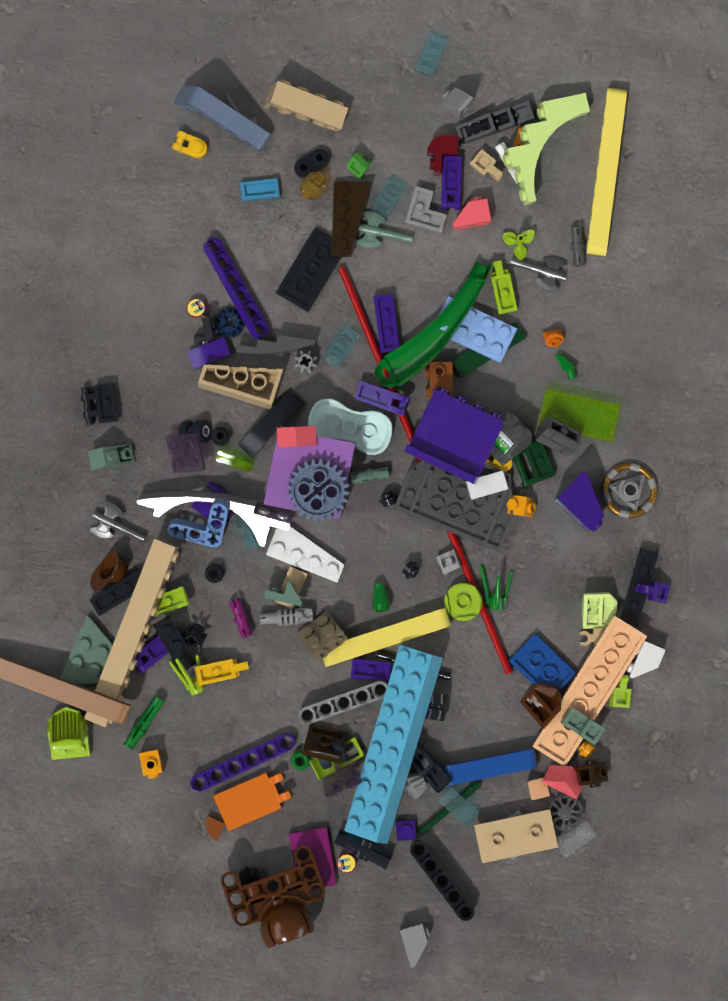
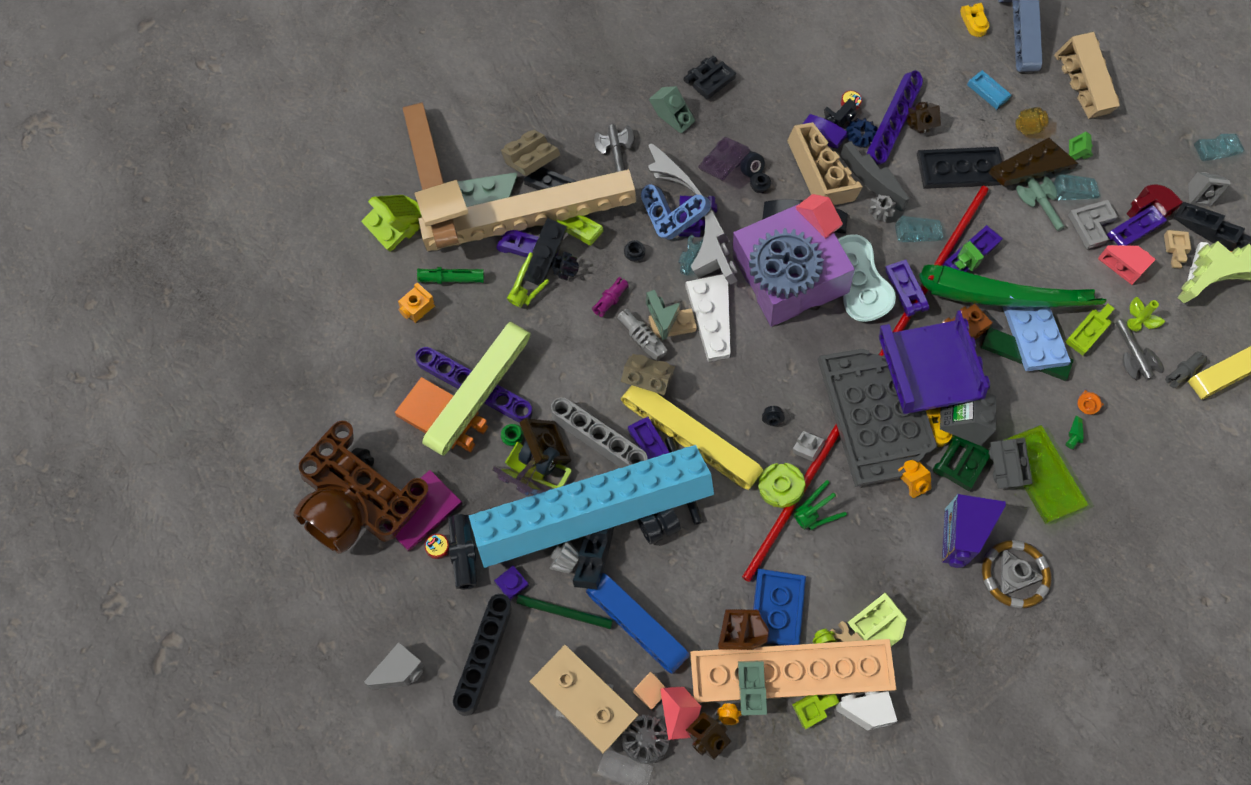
camera: 50 degrees right, 20 degrees down
reddish brown piece [90,550,129,591] -> none
yellow hinge [194,659,249,686] -> none
dark orange tile [206,816,225,841] -> none
clear neon green axle [215,450,254,473] -> none
black plate [294,149,330,179] -> none
sand green pin [349,467,389,485] -> none
green cone [372,583,391,612] -> none
black plate [379,491,398,507] -> none
clear light blue slope [438,787,480,827] -> none
white tile [466,471,508,500] -> none
black plate [619,548,659,627] -> none
dark purple plate [636,581,670,604] -> none
none -> tan slope [415,180,468,227]
none -> yellowish green beam [422,322,531,456]
none -> dark tan plate [501,130,560,176]
none -> lime plate [812,629,836,644]
none -> dark brown brick [907,102,941,133]
none -> bright green tile [955,241,984,272]

